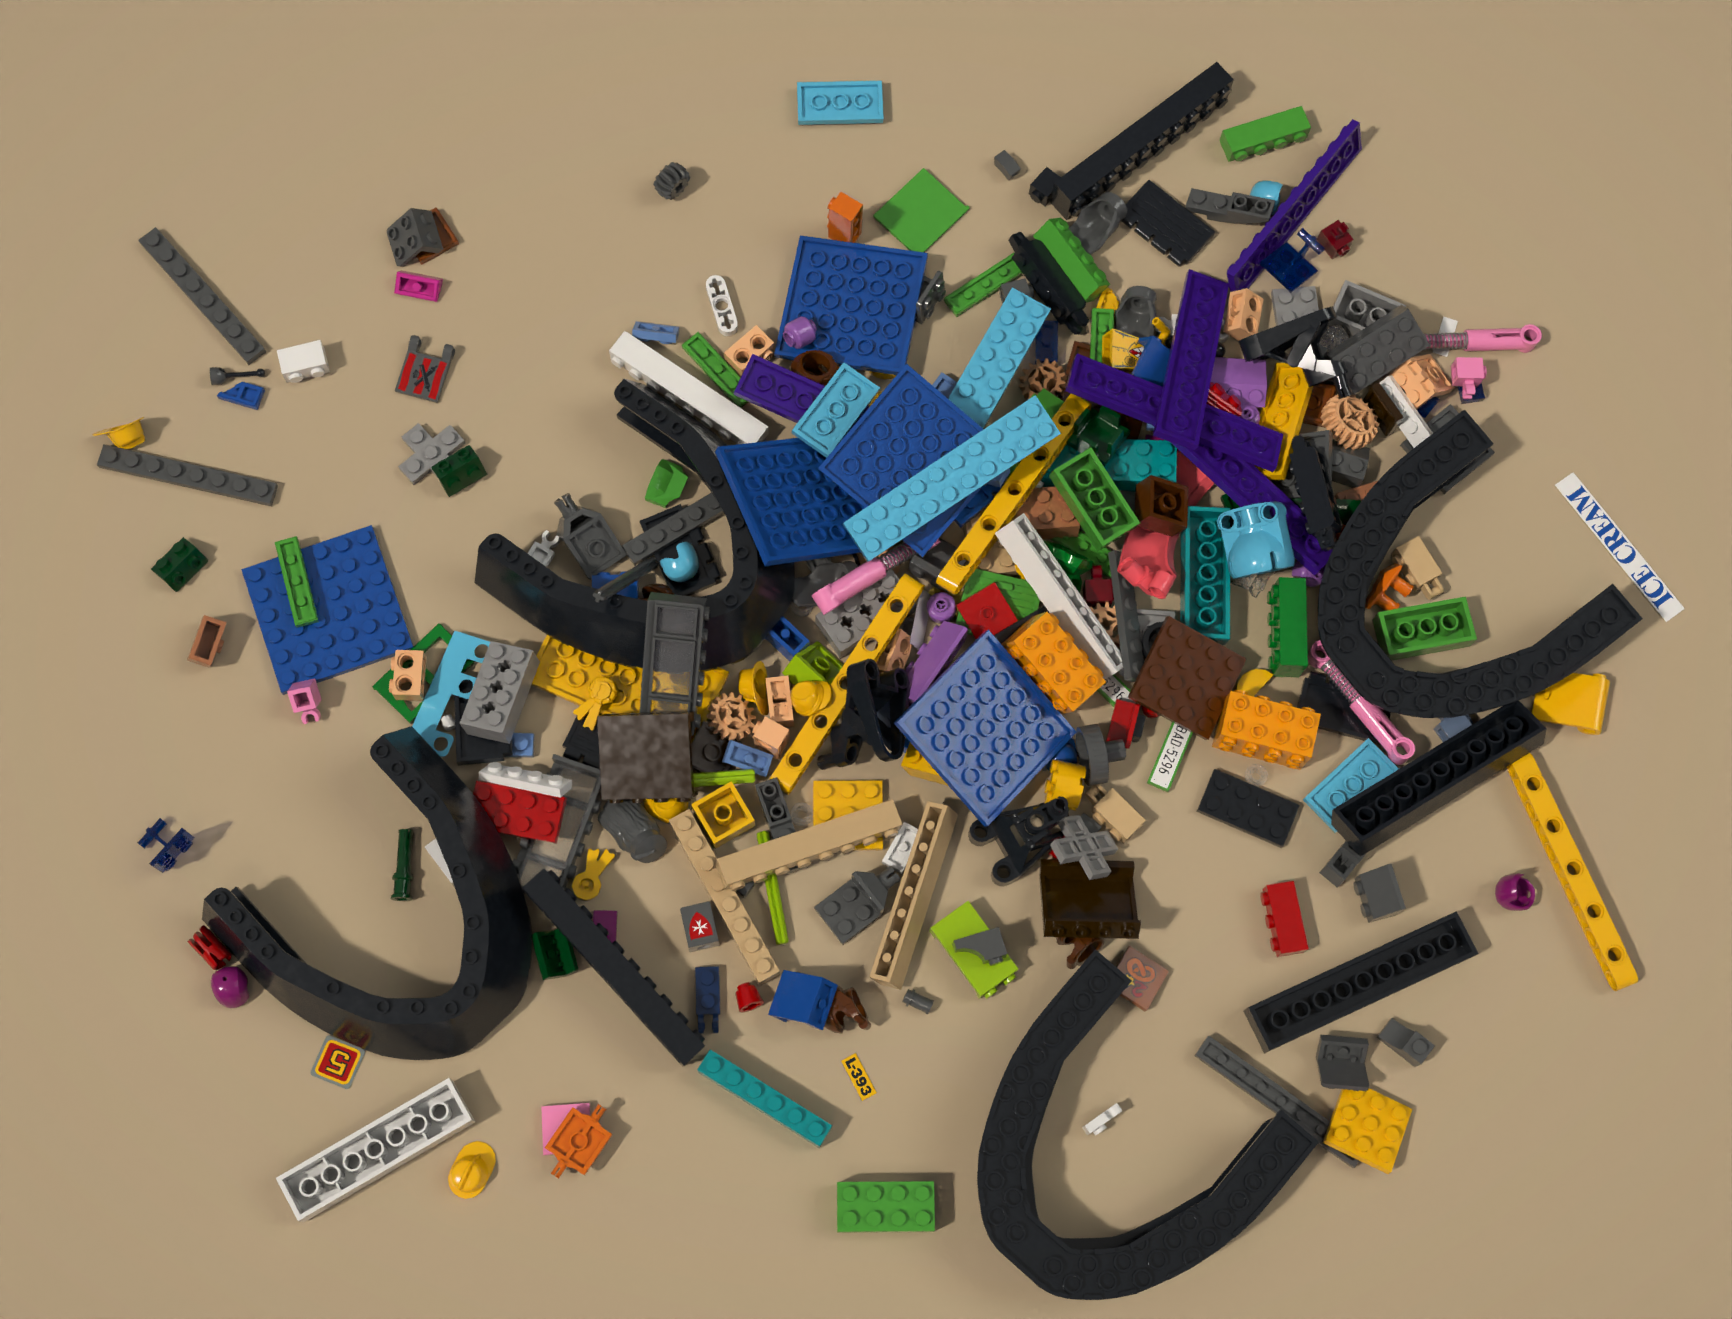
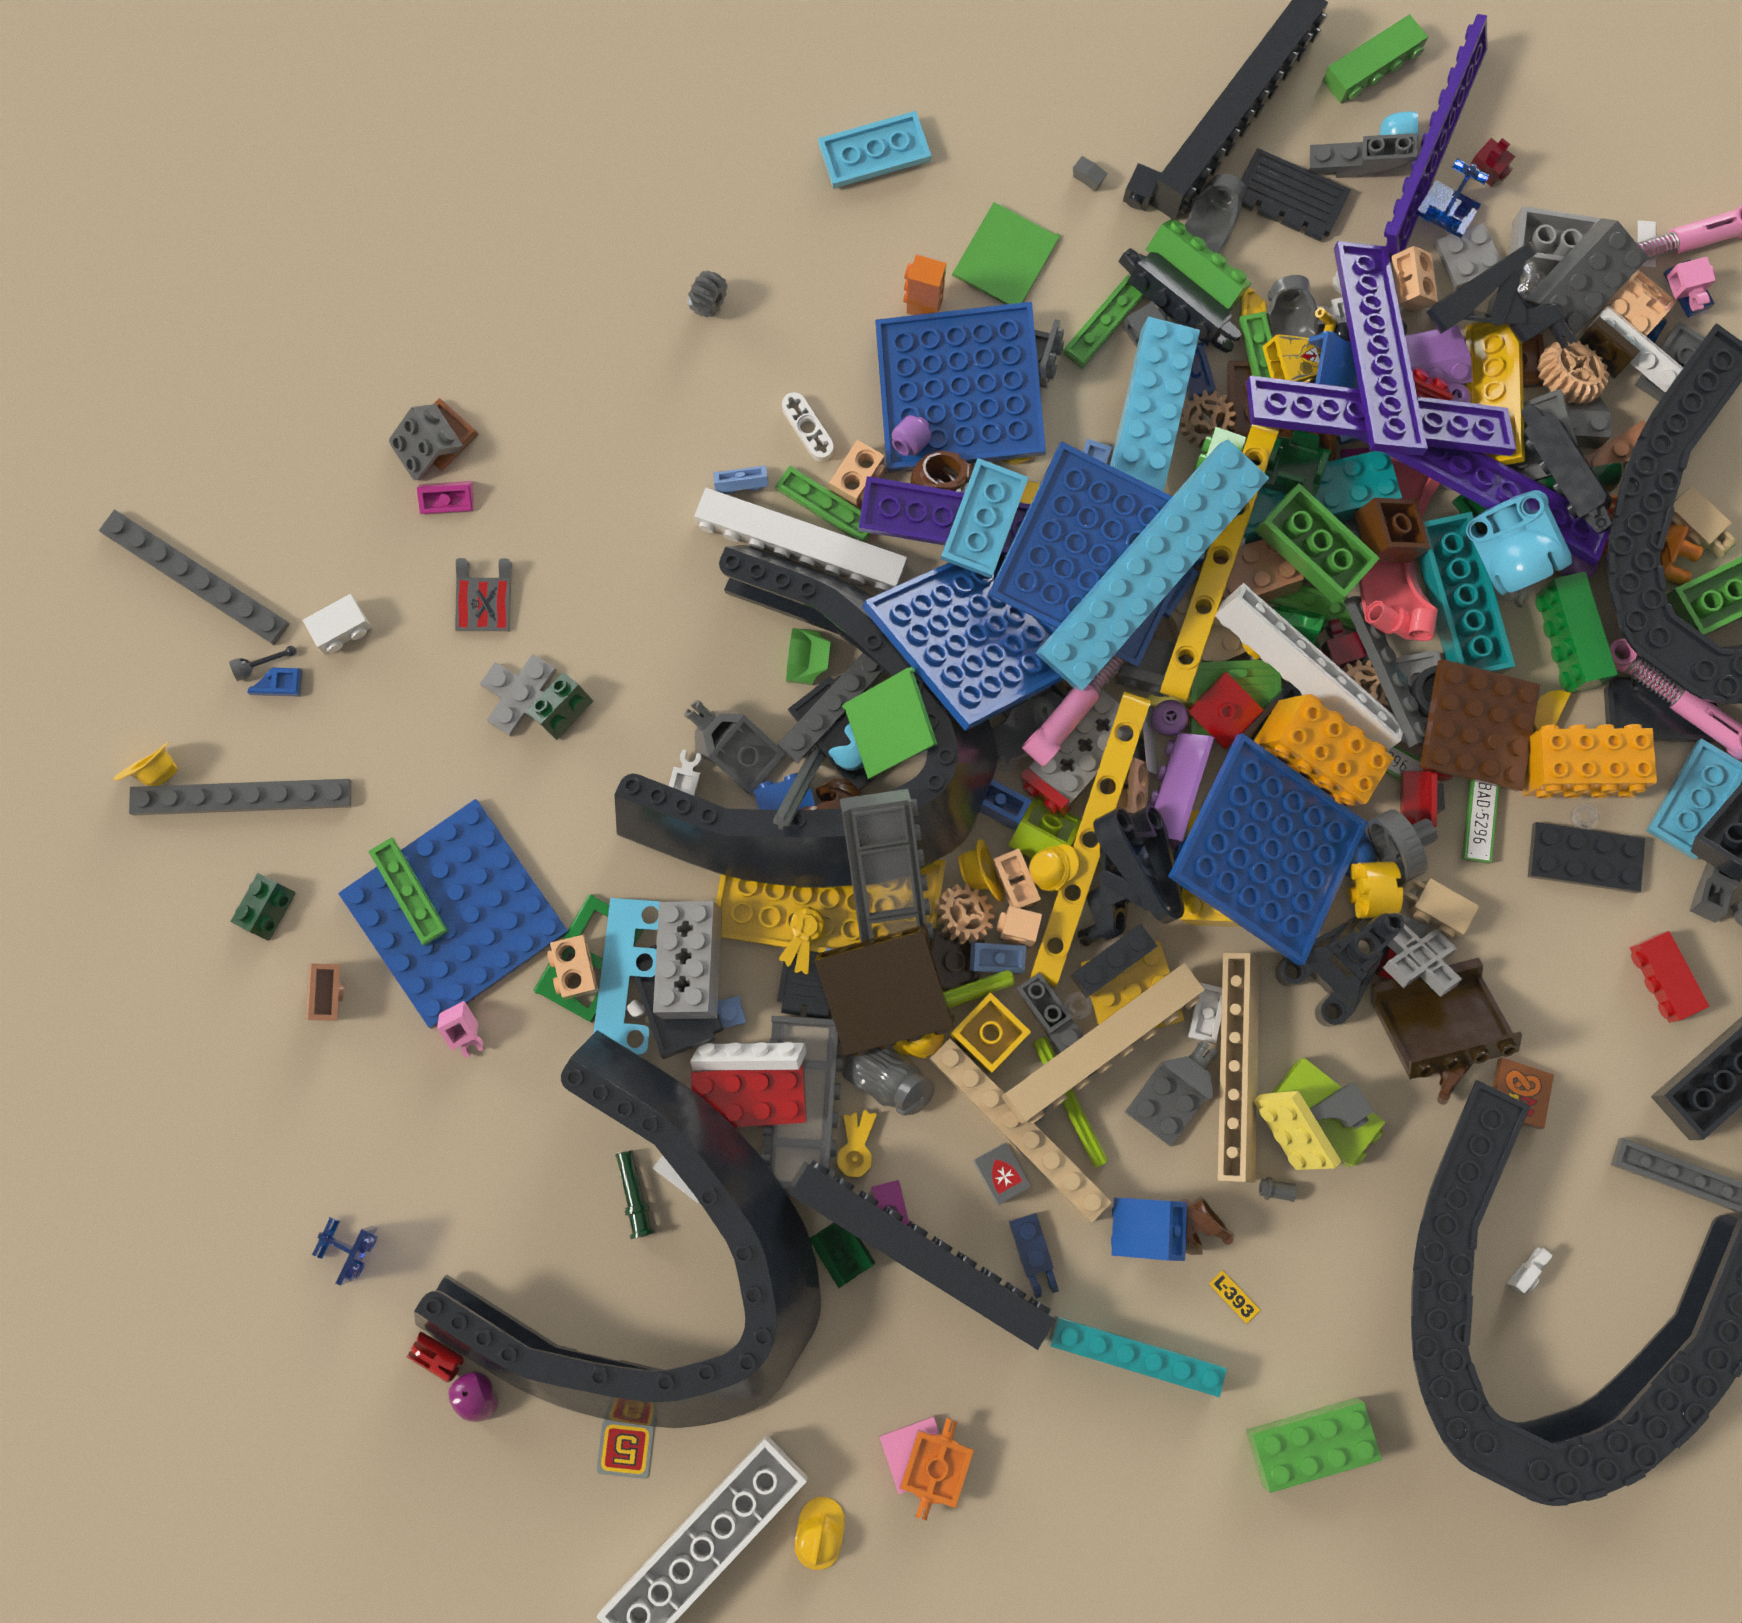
camera: 10 degrees left, 5 degrees up
red hat [735,982,764,1013] -> none
none -> bright green piece [842,666,937,779]
none -> red plate [1020,768,1071,817]
none -> black brick [1070,924,1158,998]
none -> light yellow plate [1253,1091,1342,1170]

